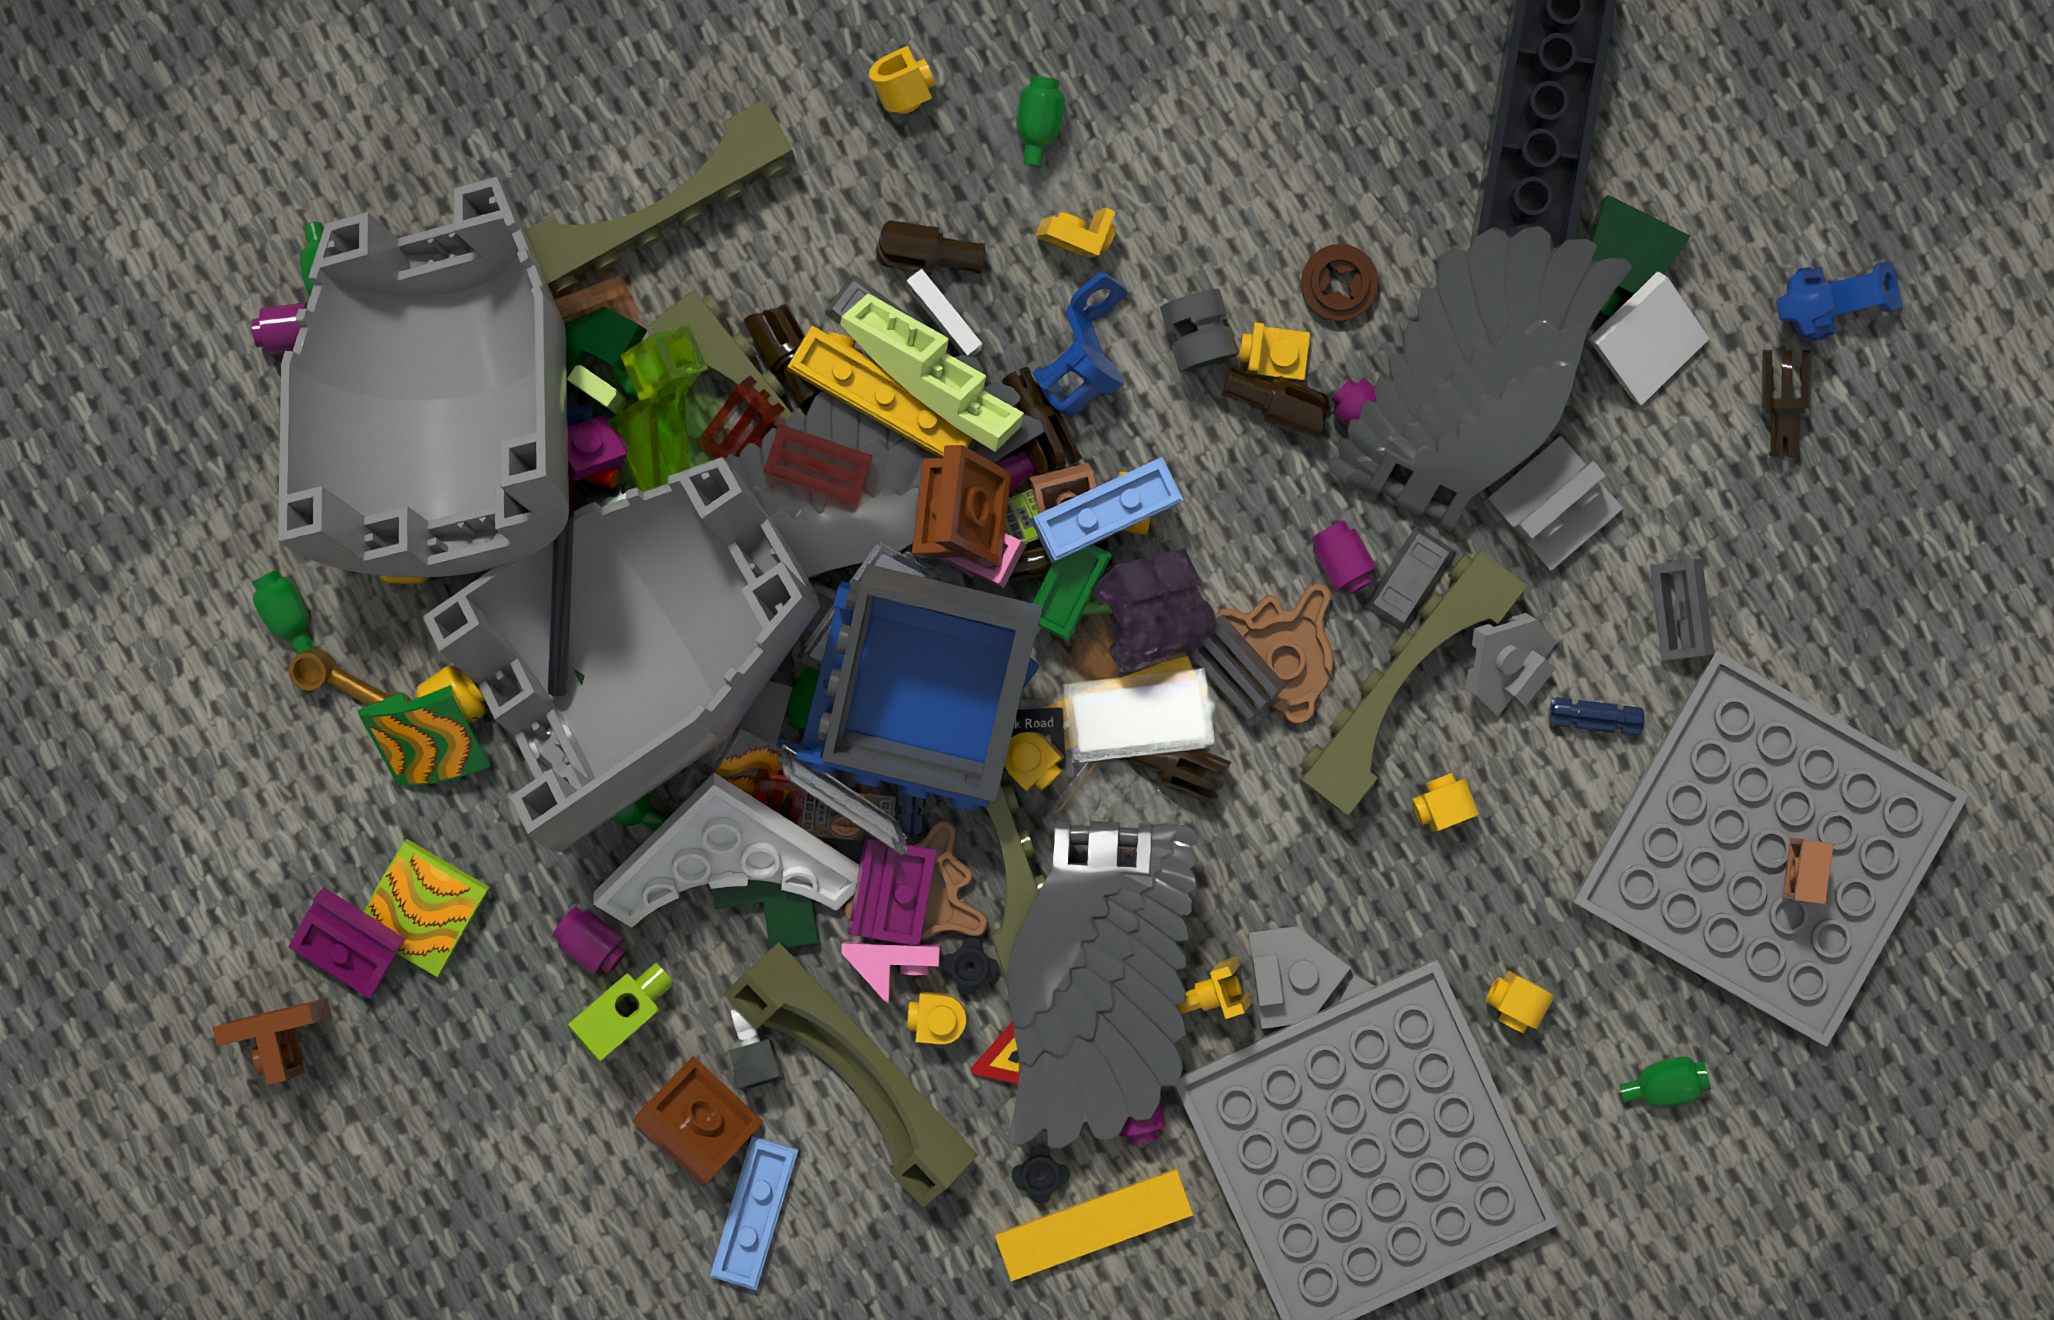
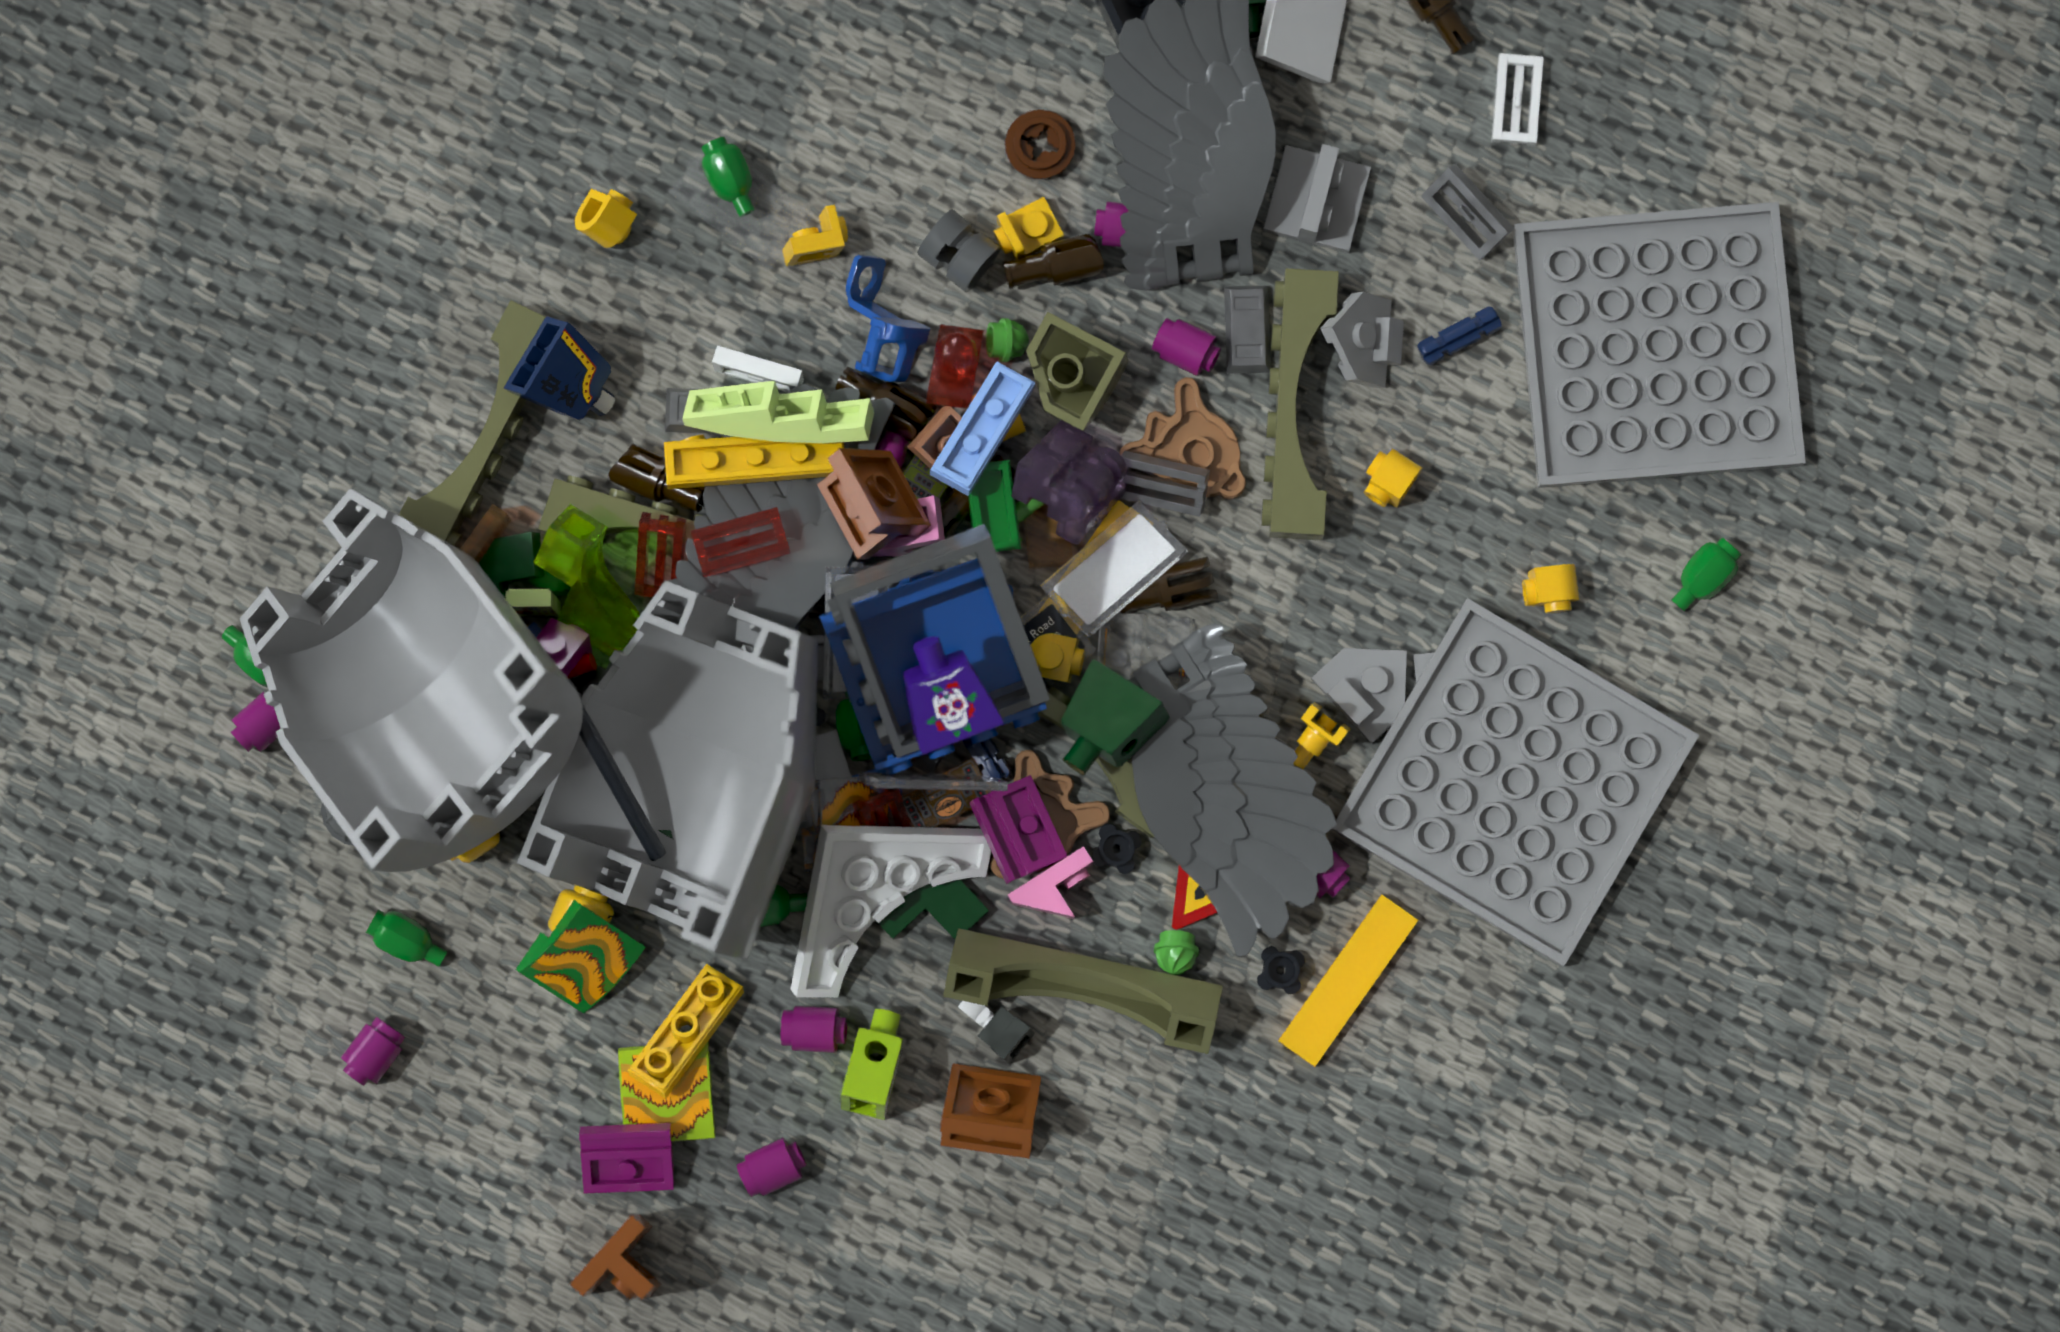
camera: 30 degrees left, 5 degrees down
pearl gold bar [289,648,412,706] -> none
light blue tile [710,1135,799,1290] -> none
dark brown arm [875,220,985,275] -> none
yellow plate [907,991,967,1044] -> none
nougat piece [1782,838,1834,904] -> none
none -> magenta brick [341,1016,406,1086]
none -> dark blue torso [504,316,615,421]
none -> yellow tile [628,964,744,1099]
none -> magenta brick [736,1137,807,1197]
none -> dark purple torso [903,636,1004,755]
none -> clear red tile [927,324,984,409]
none -> bright green plate [986,318,1029,362]
none -> olive slope [1026,312,1129,432]
none -> dark green torso [1061,659,1170,775]
none -> bright green plate [1154,930,1199,975]
none -> white tile [1492,53,1543,146]

